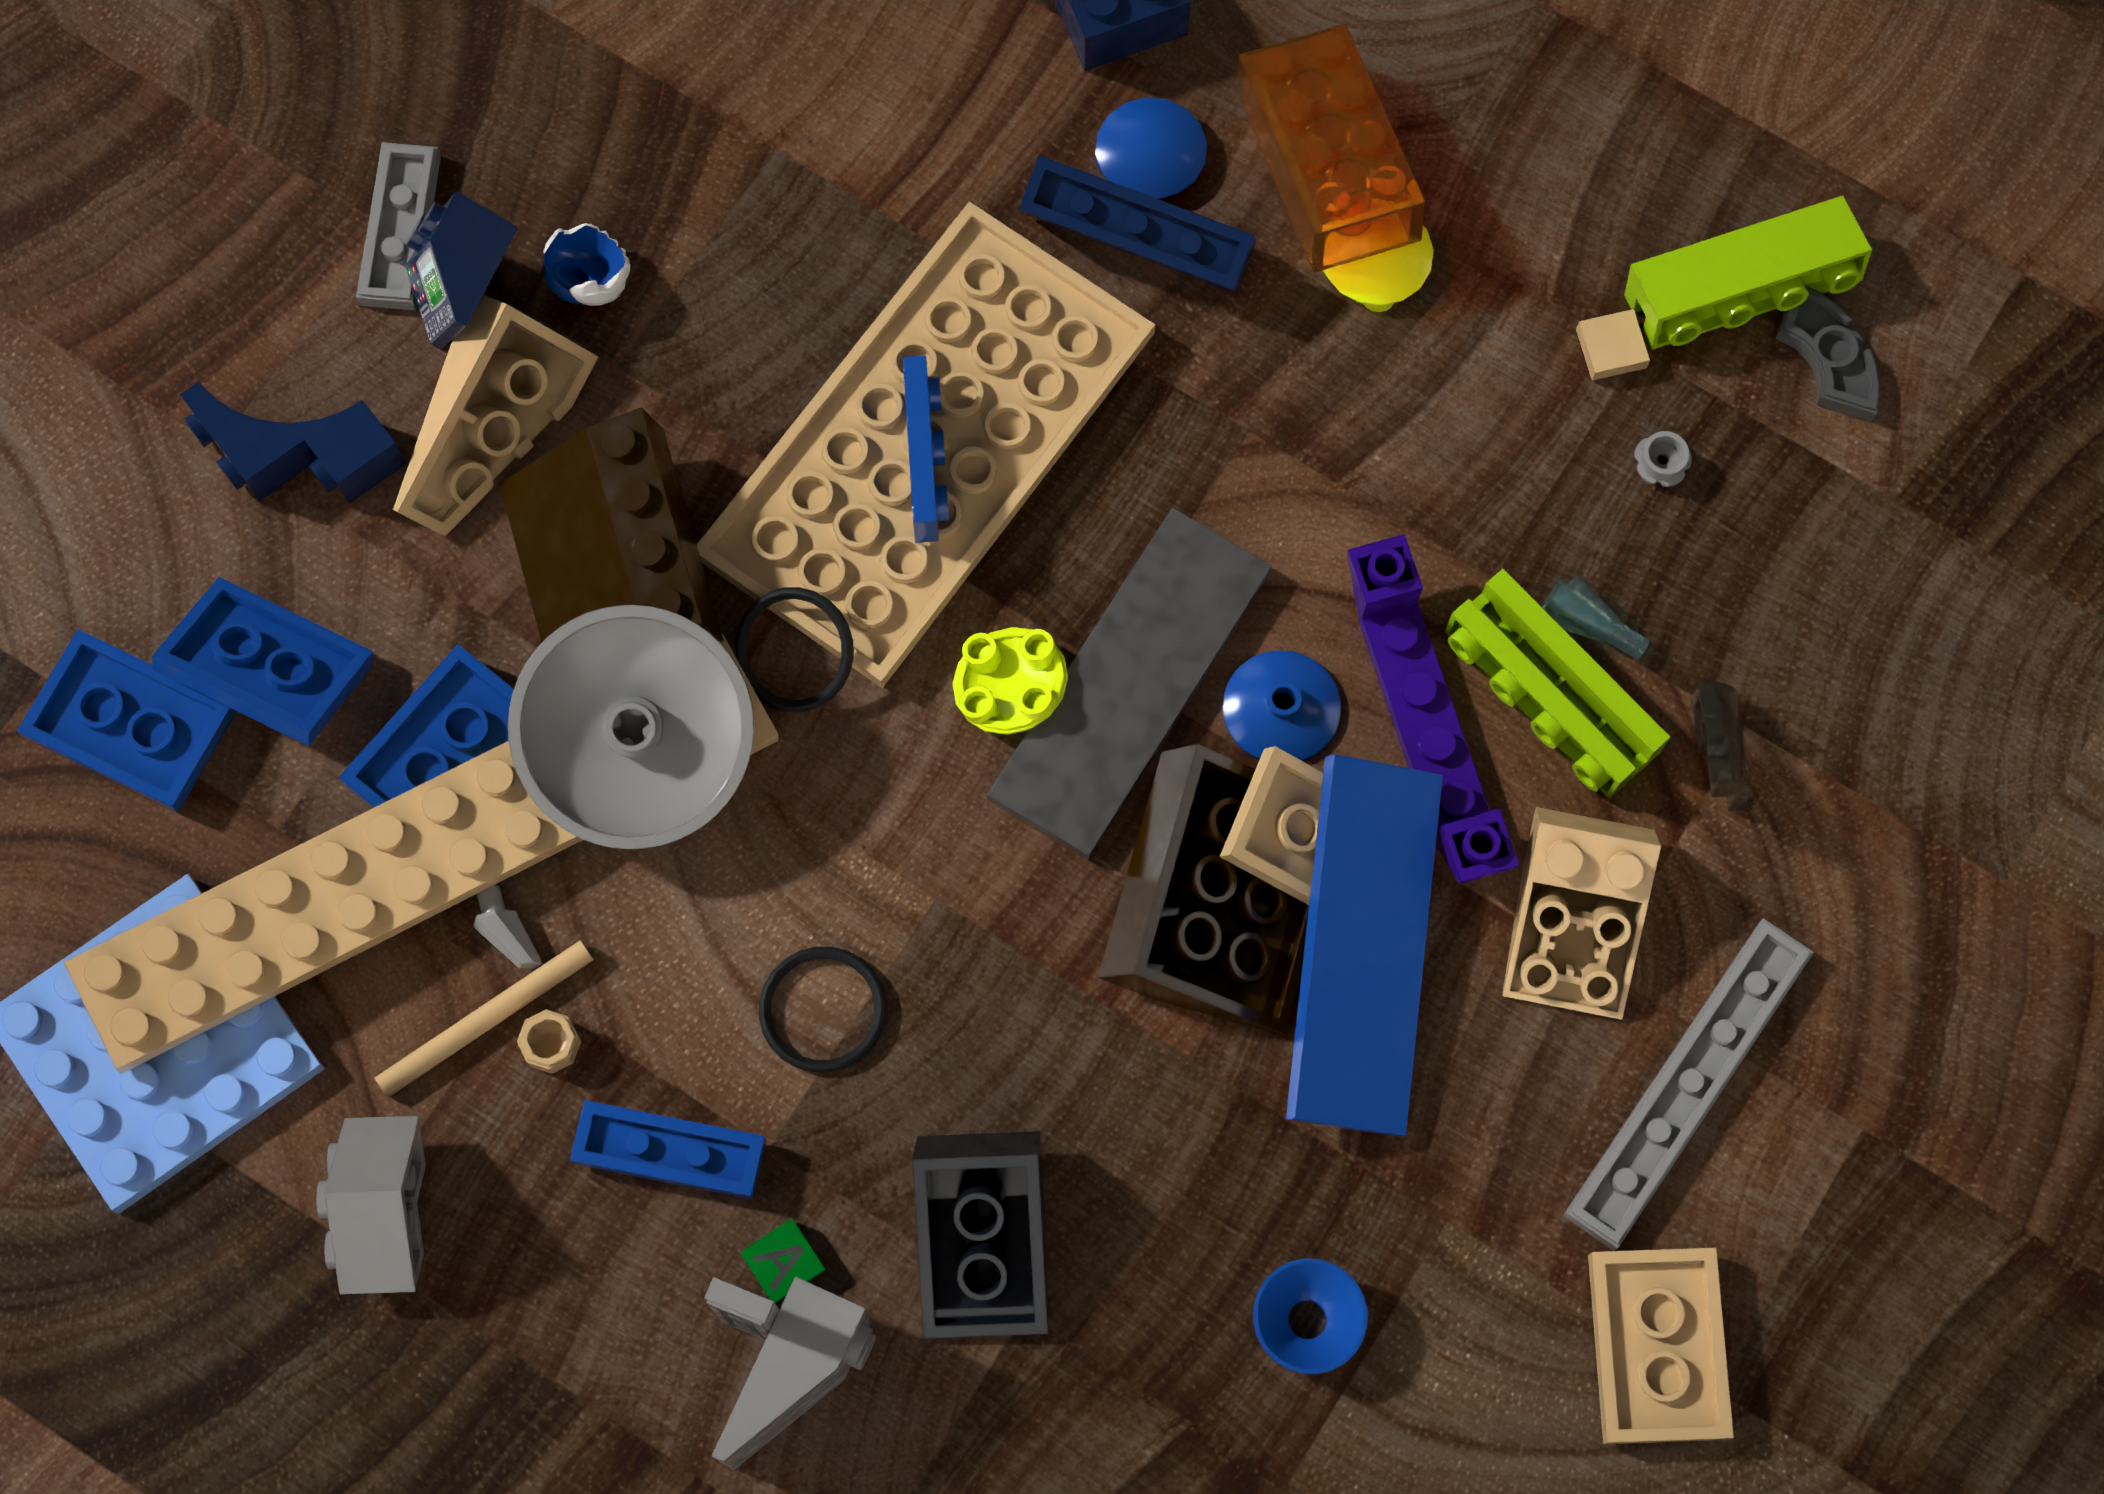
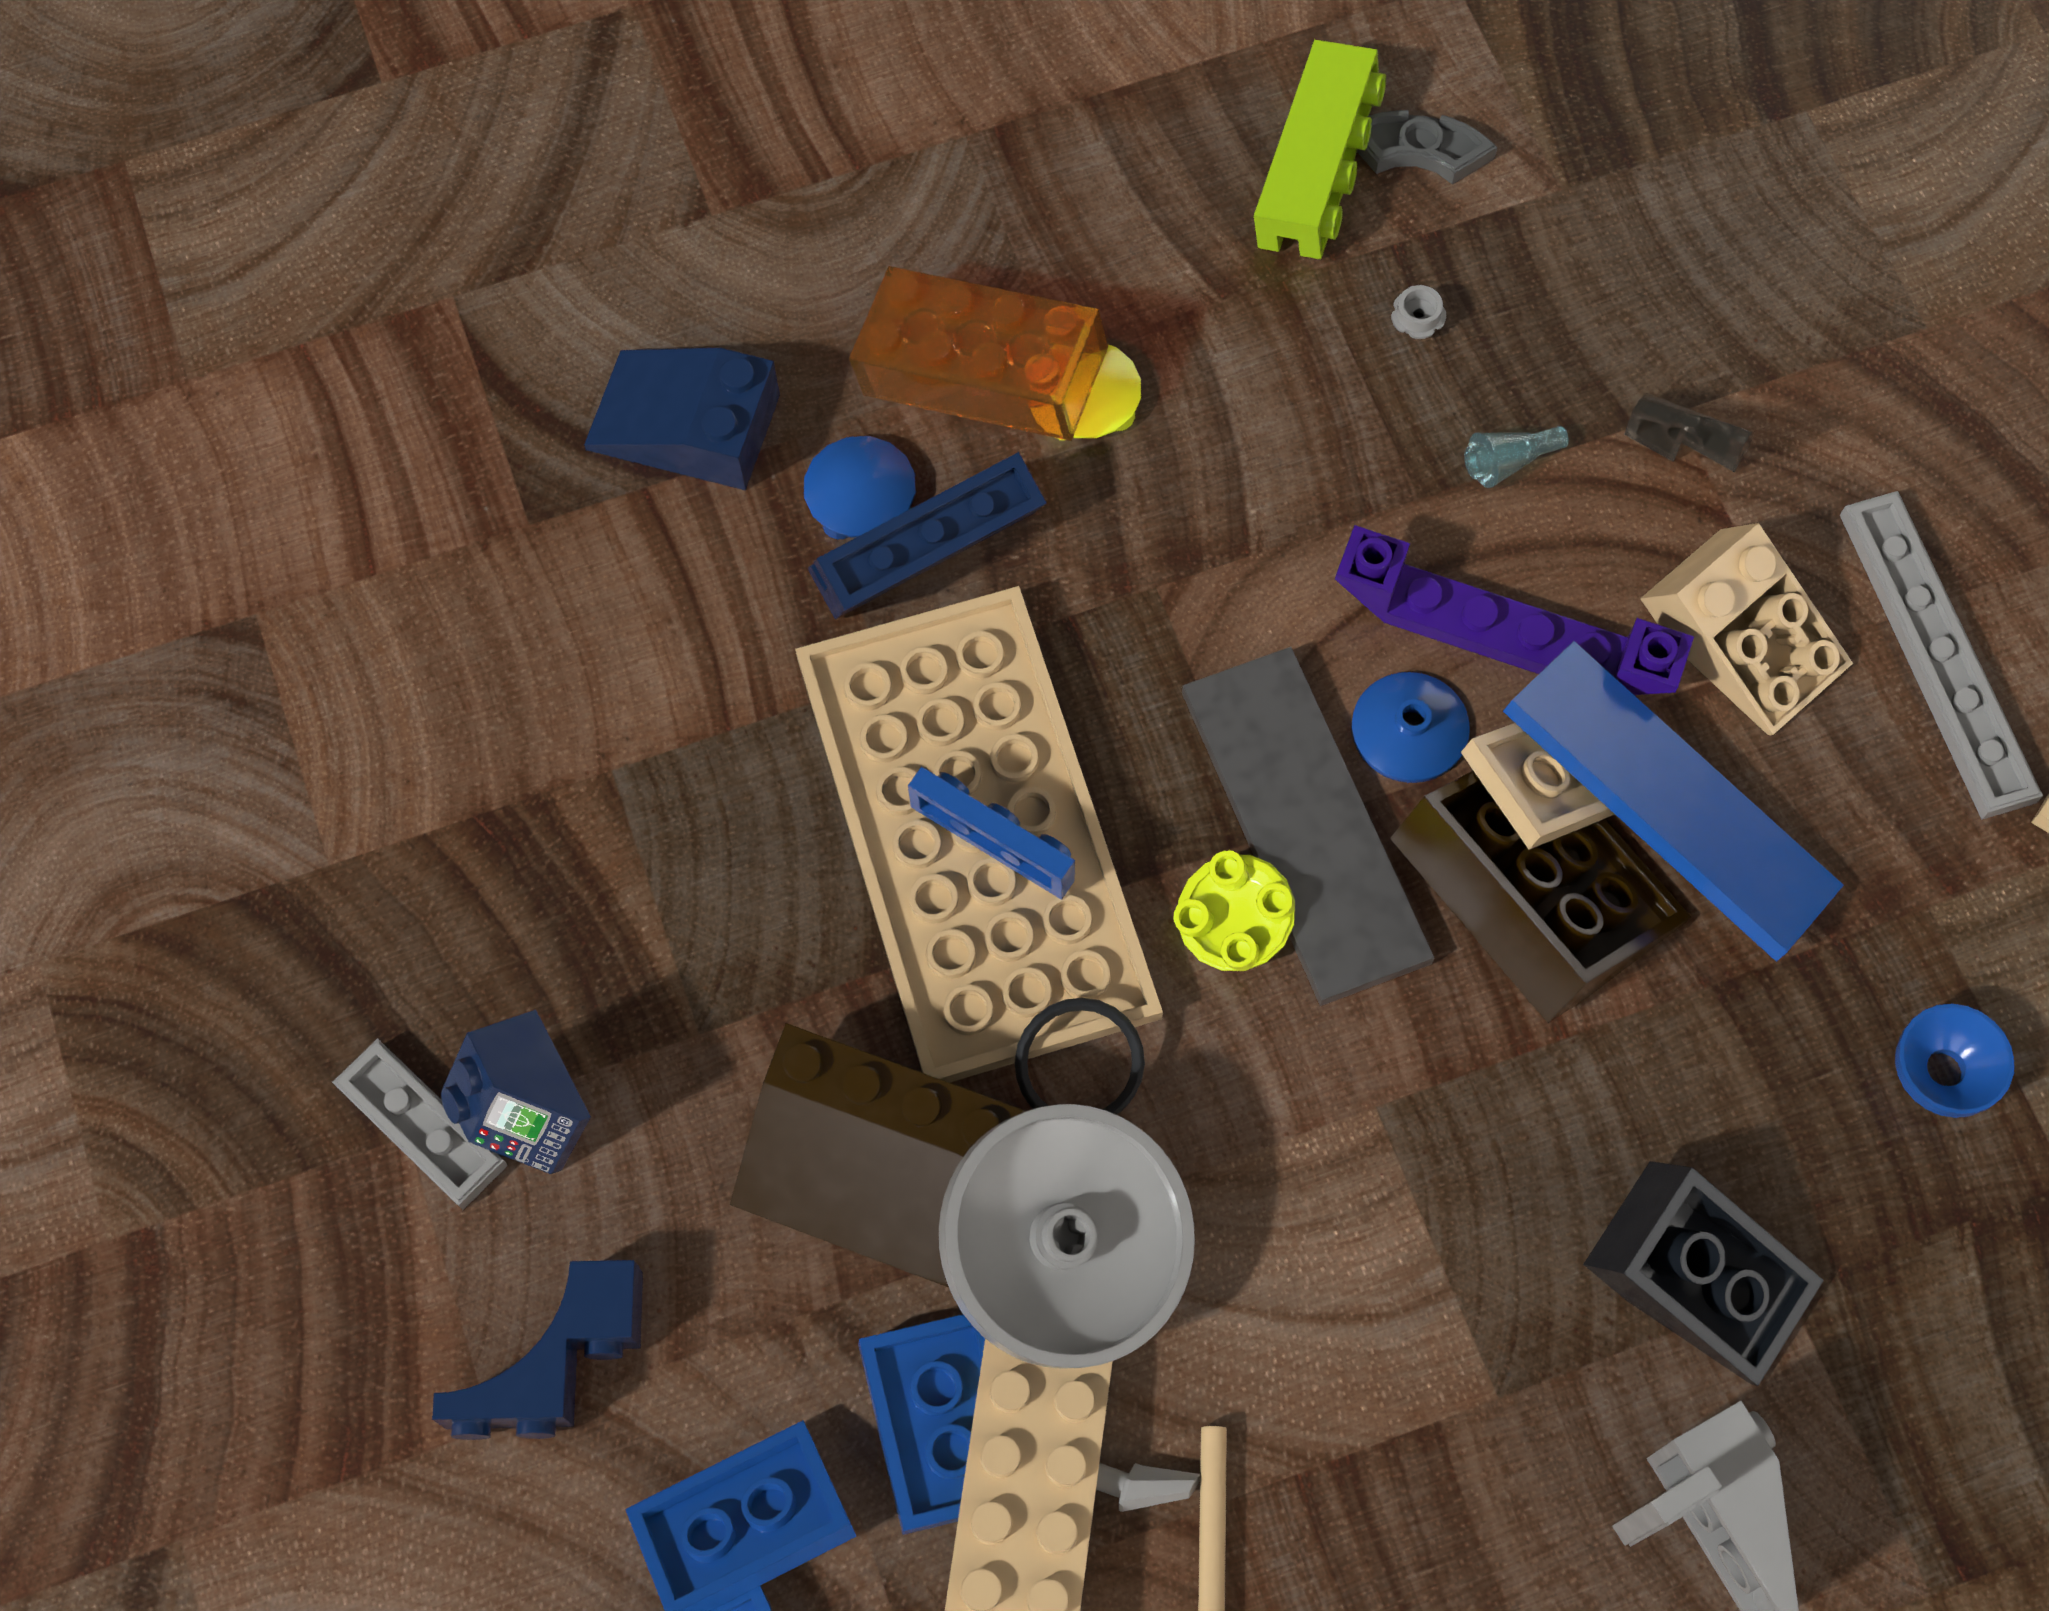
camera: 50 degrees left, 5 degrees down
tan wedge [393,295,598,536] -> none
tan tile [517,1009,581,1074] -> none
blue hair [542,223,631,306] -> none
blue plate [570,1100,767,1200] -> none
green tile [739,1218,827,1306] -> none
black tyre [759,947,887,1072] -> none
lime brick [1445,568,1671,799] -> none
tan tile [1576,309,1650,381] -> none

